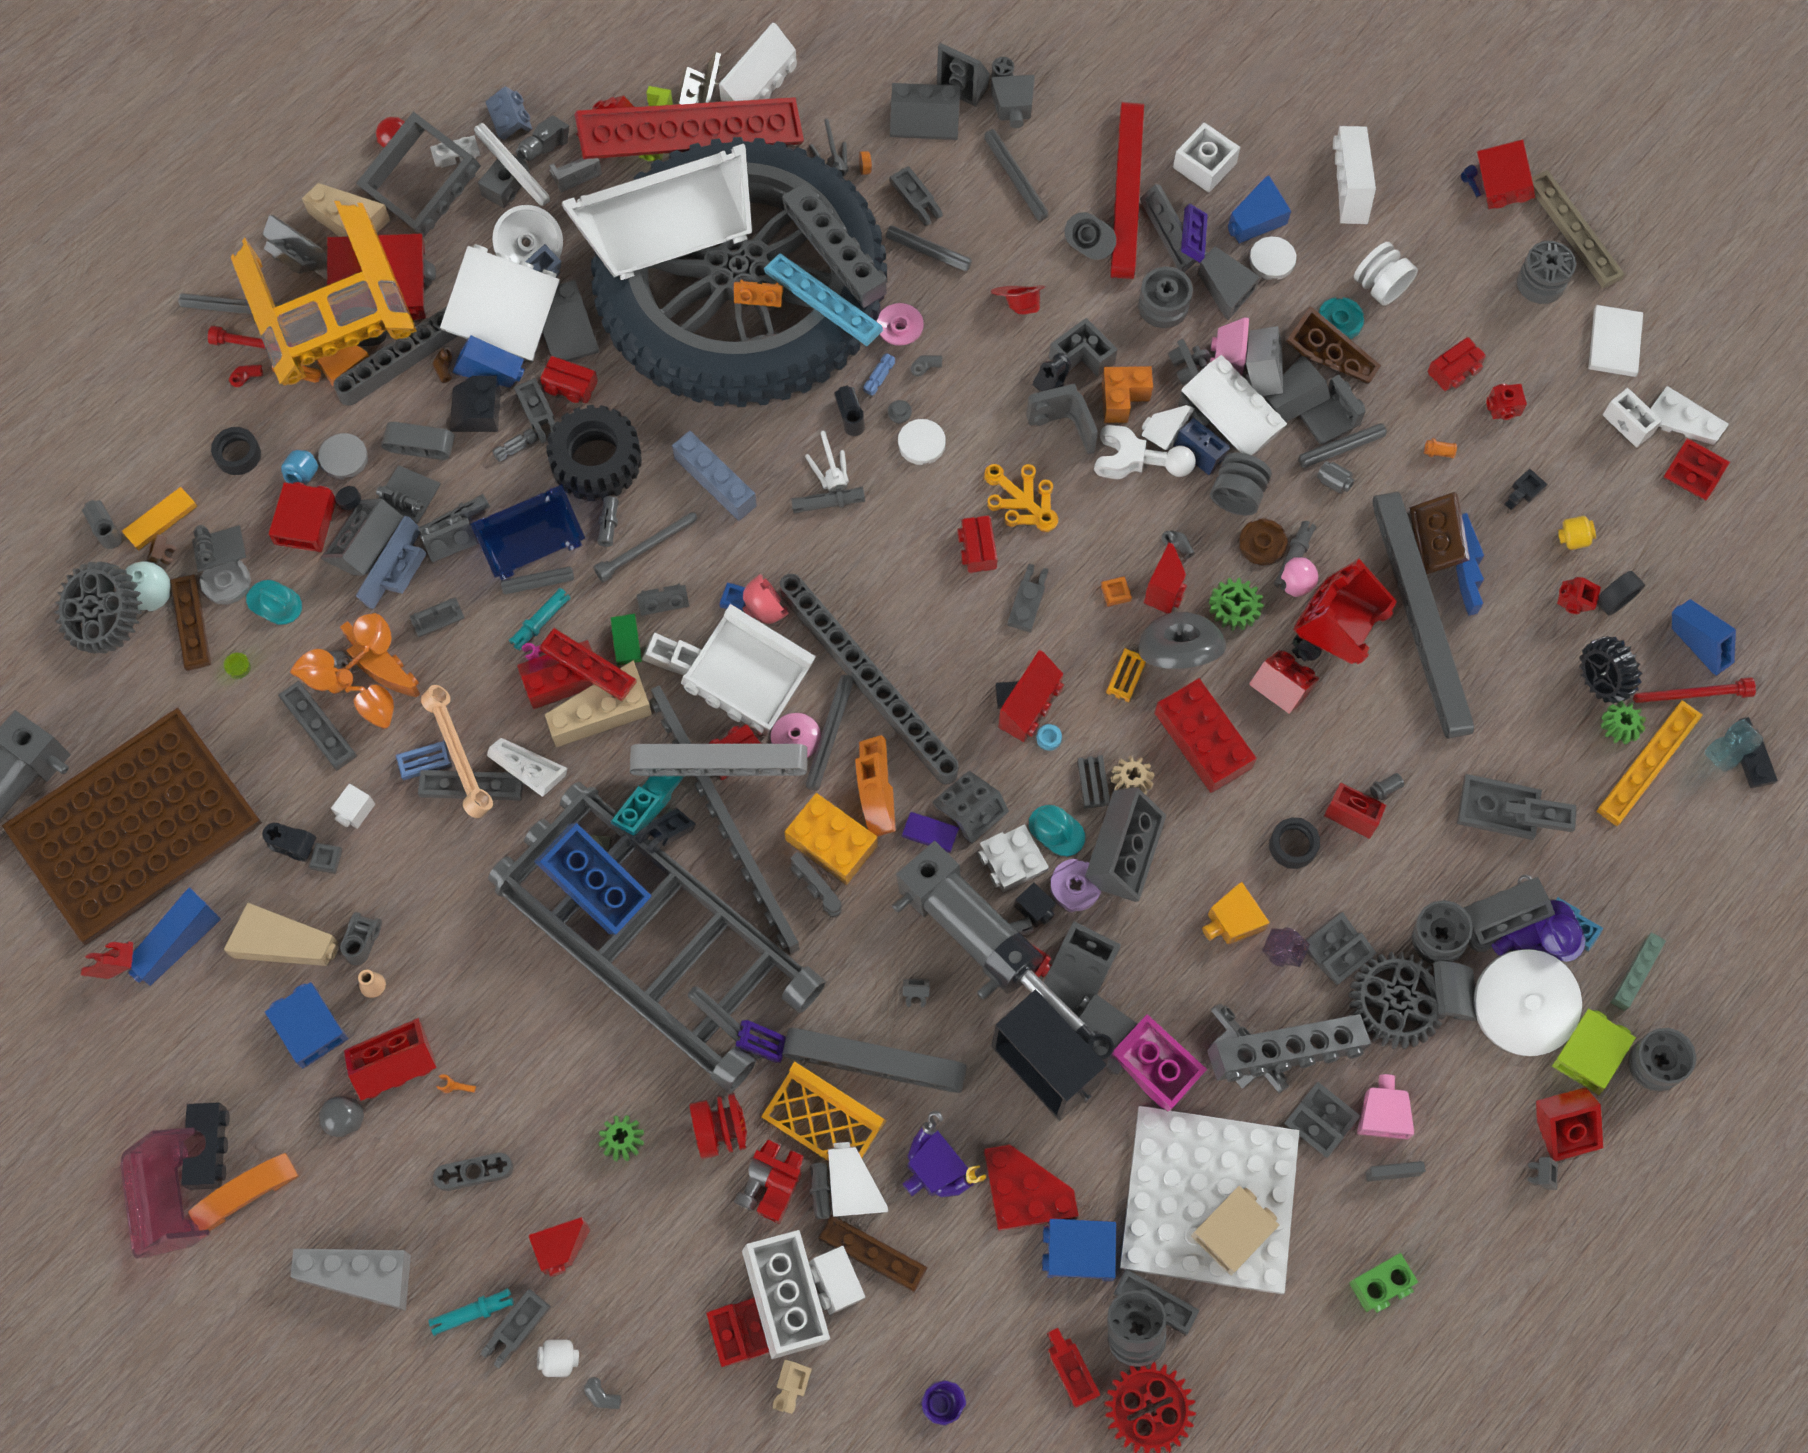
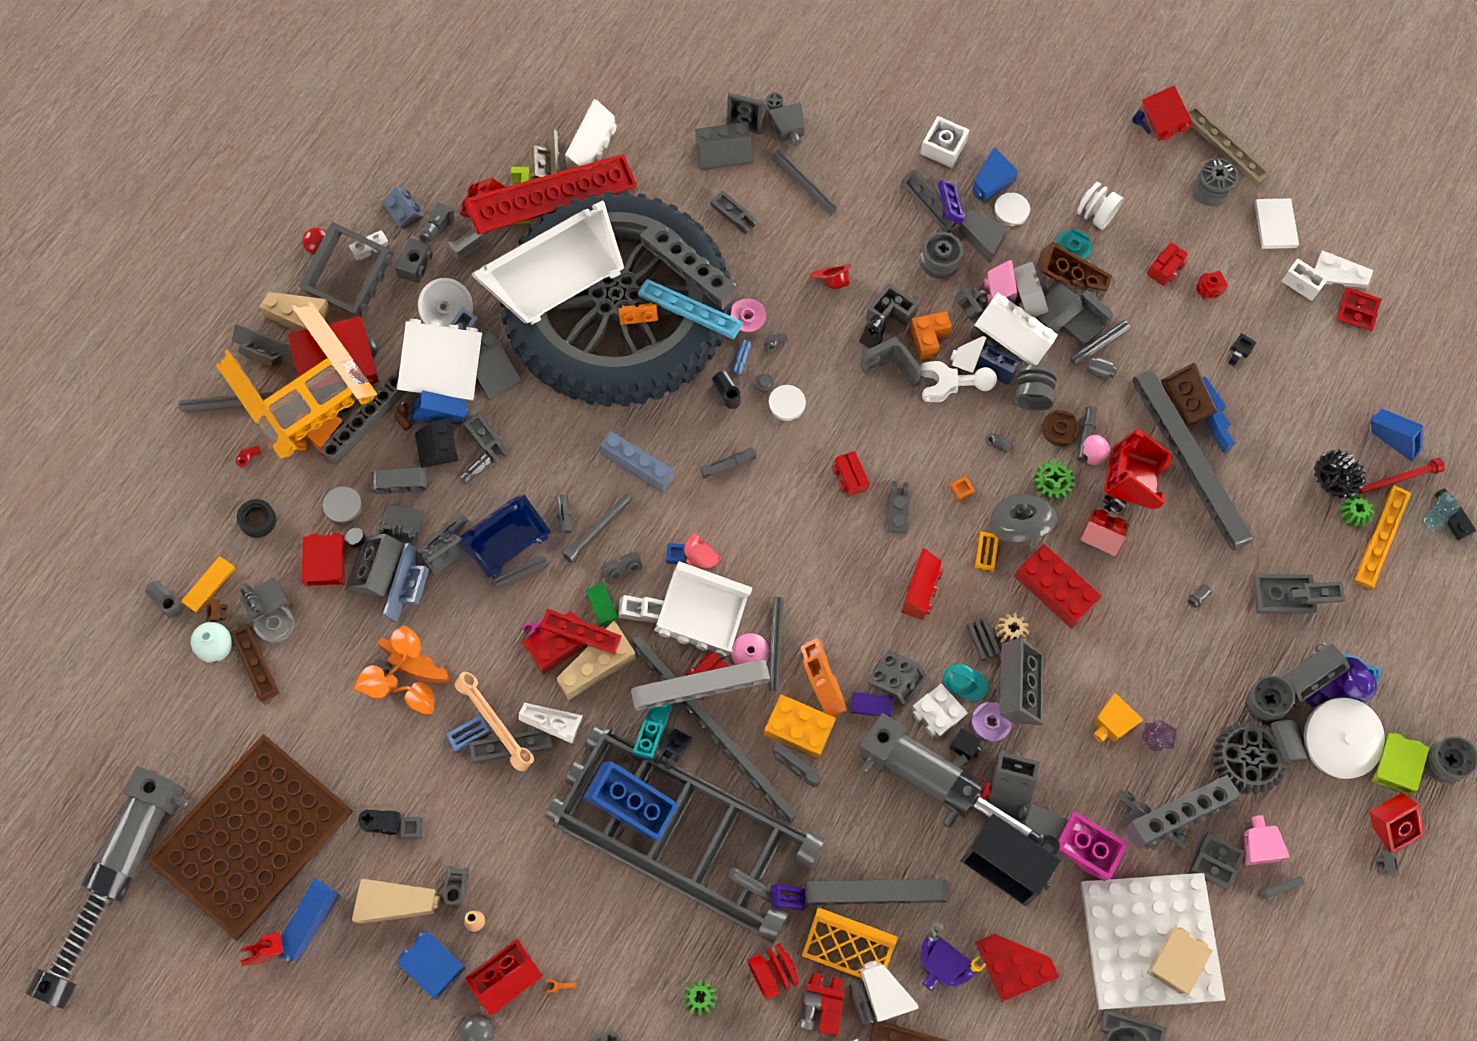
camera: 15 degrees left, 0 degrees up
dark grey gear [54,561,142,654] -> none
red piece [208,326,296,351] -> none
clear neon green tile [224,652,251,679] -> none
teal piece [246,580,302,625] -> none
dark grey tile [278,680,357,771] -> none
dark azure head [281,450,318,485] -> none
white brick [331,784,375,829] -> none
dark grey hinge [410,597,465,637] -> none
white axle [474,123,550,206] -> none
teal pin [508,588,571,651] -> none
red brick [540,356,598,404] -> none
black tyre [546,405,642,501] -> none
dark grey beam [780,573,959,784] -> none
white plant [805,431,849,492] -> none
dark grey plant [809,119,849,178] -> none
orange tile [859,151,872,175] -> none
dark grey axle [886,225,972,271] -> none
dark grey tile [903,979,930,1007] -> none
light orange plant [984,464,1058,532] -> none
black tile [995,681,1018,709] -> none
medium azure tile [1036,724,1062,751] -> none
blue panel [1042,1219,1116,1281] -> none
dark grey piece [1065,212,1116,260] -> none
red beam [1110,102,1144,279] -> none
red slope [1144,542,1187,614] -> none
black tyre [1269,817,1320,869] -> none
dark grey slope [1300,912,1377,985] -> none
red slope [1324,782,1387,839] -> none
white wedge [1333,126,1376,224] -> none
bright green brick [1349,1253,1418,1313] -> none
orange pin [1424,438,1457,459] -> none
red brick [1557,577,1601,614] -> none
yellow head [1558,516,1596,550] -> none
black tyre [1597,571,1645,616] -> none
sand green piece [1610,932,1666,1011] -> none

